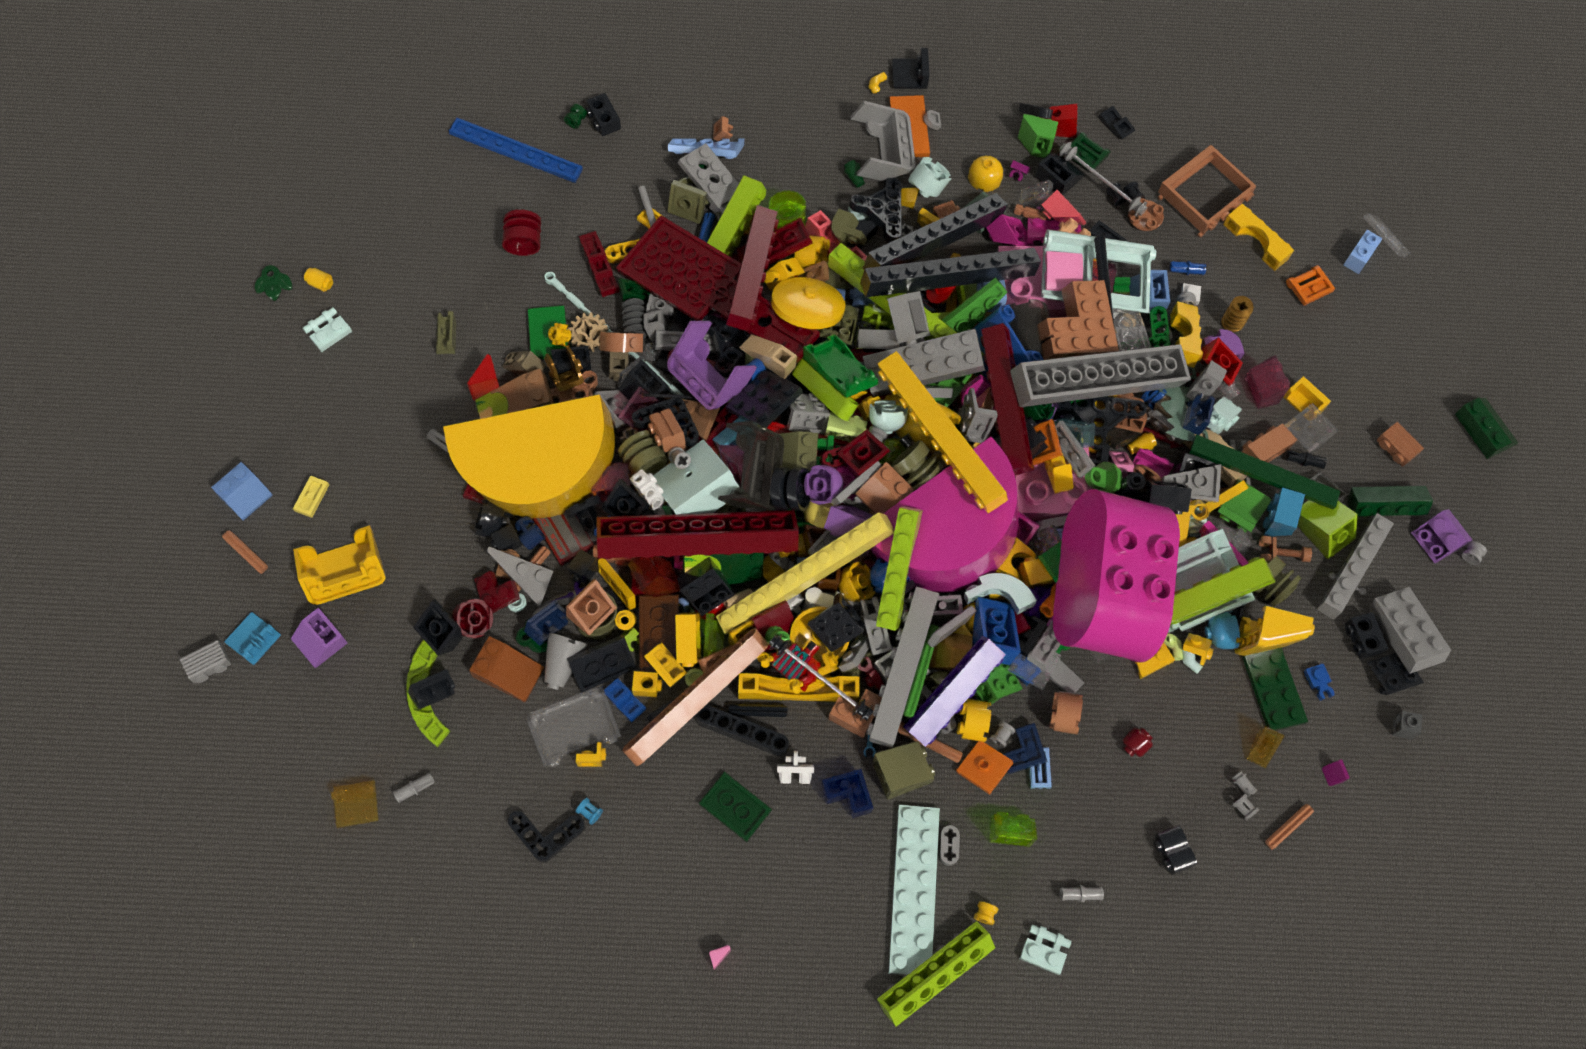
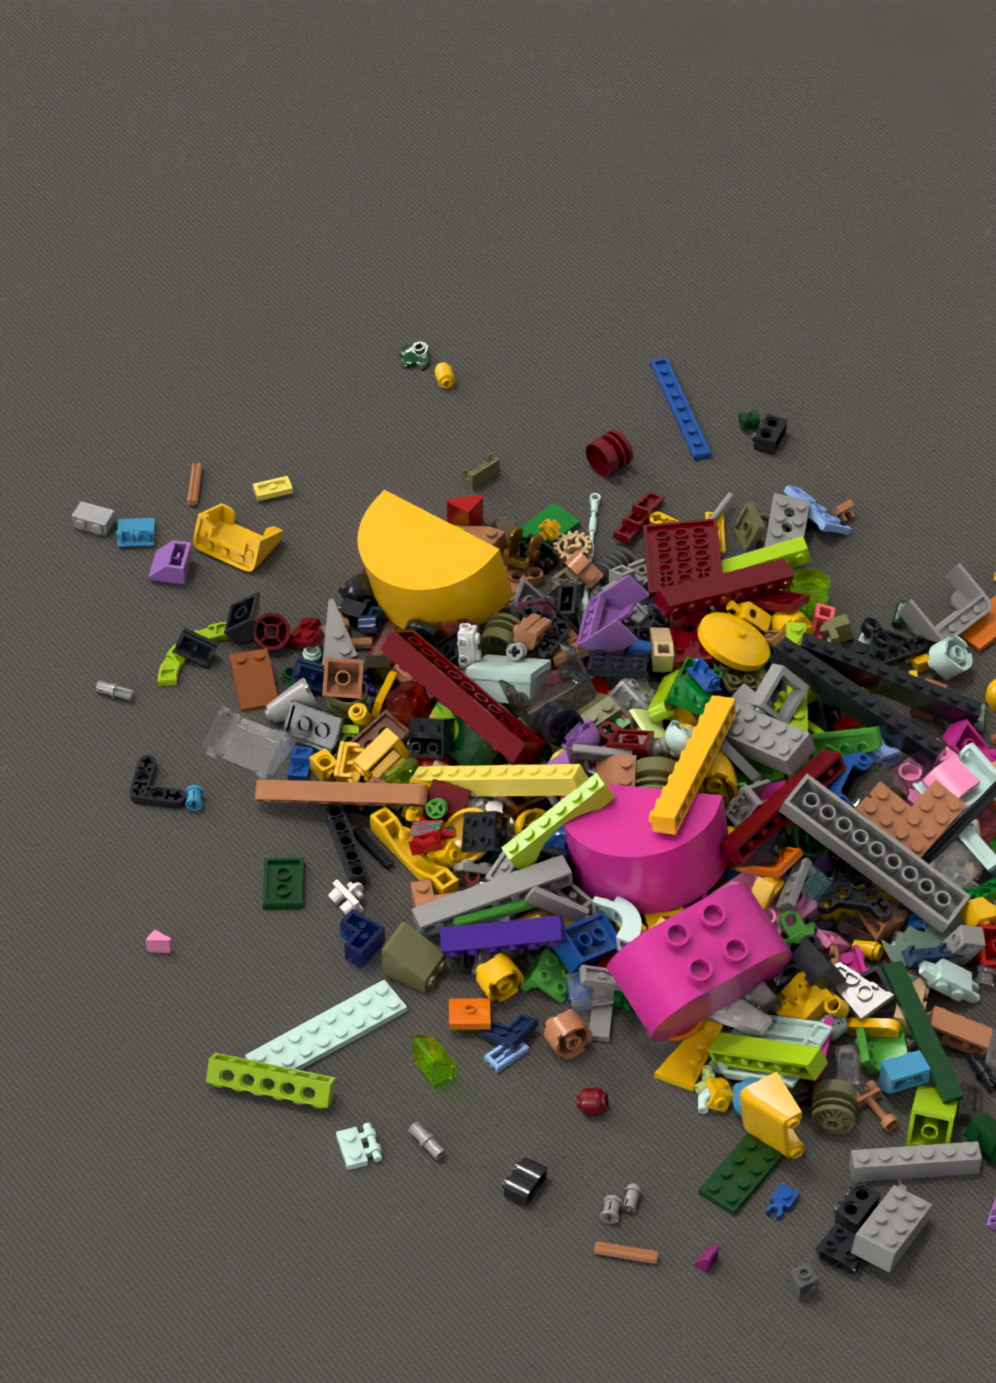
camera: 55 degrees right, 20 degrees down
medium blue slope [211,462,273,521] -> none
light aqua plate [302,307,352,352] -> none
clear yellow hinge [331,780,379,828] -> none
yellow bracket [576,742,606,767] -> none
dark green slope [618,278,650,303] -> none
axle [768,634,873,721] -> none
nougat axle [898,722,963,763] -> none
light grey beam [939,825,960,866] -> none
yellow wheel [974,901,999,925] -> none
light grey bush [990,721,1015,748] -> none
clear yellow slope [1247,726,1284,768] -> none
none -> blue hinge [686,658,722,692]

